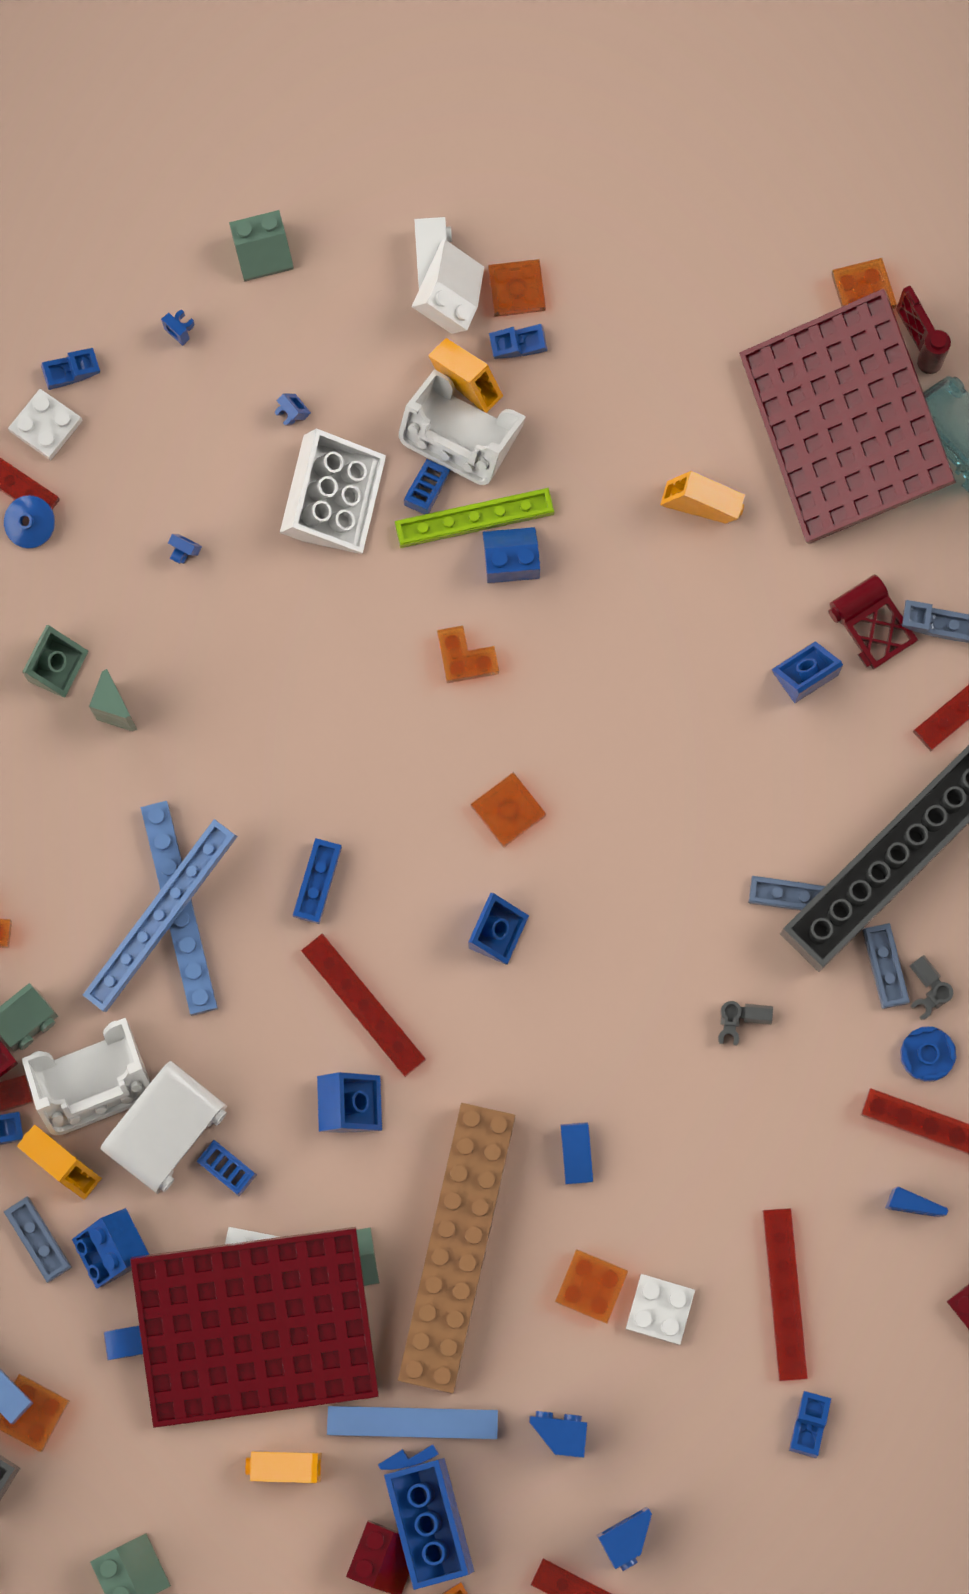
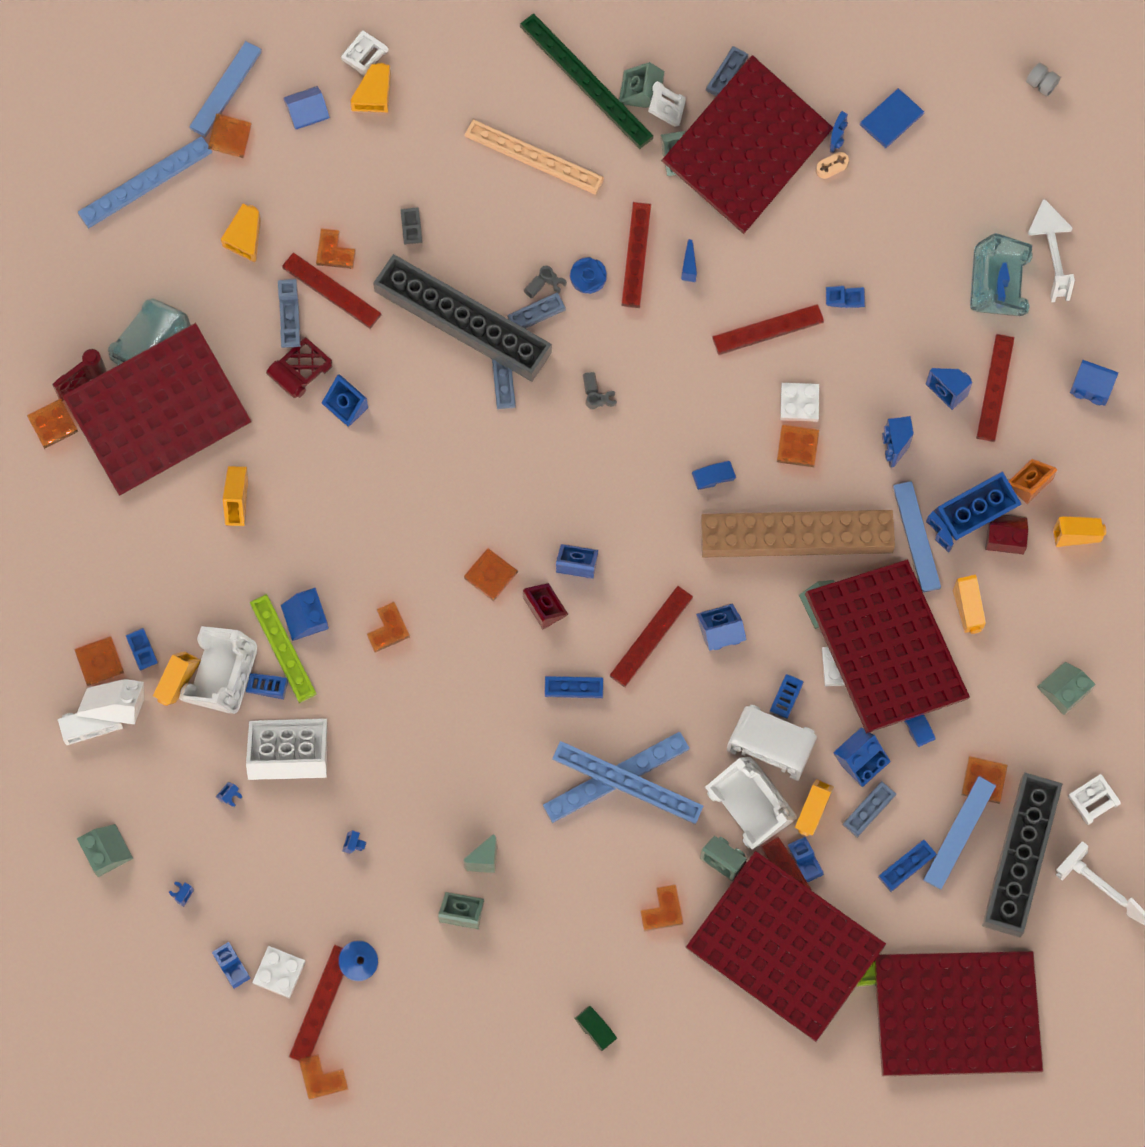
camera: 105 degrees left, 5 degrees down
none -> dark red slope [523,583,568,630]

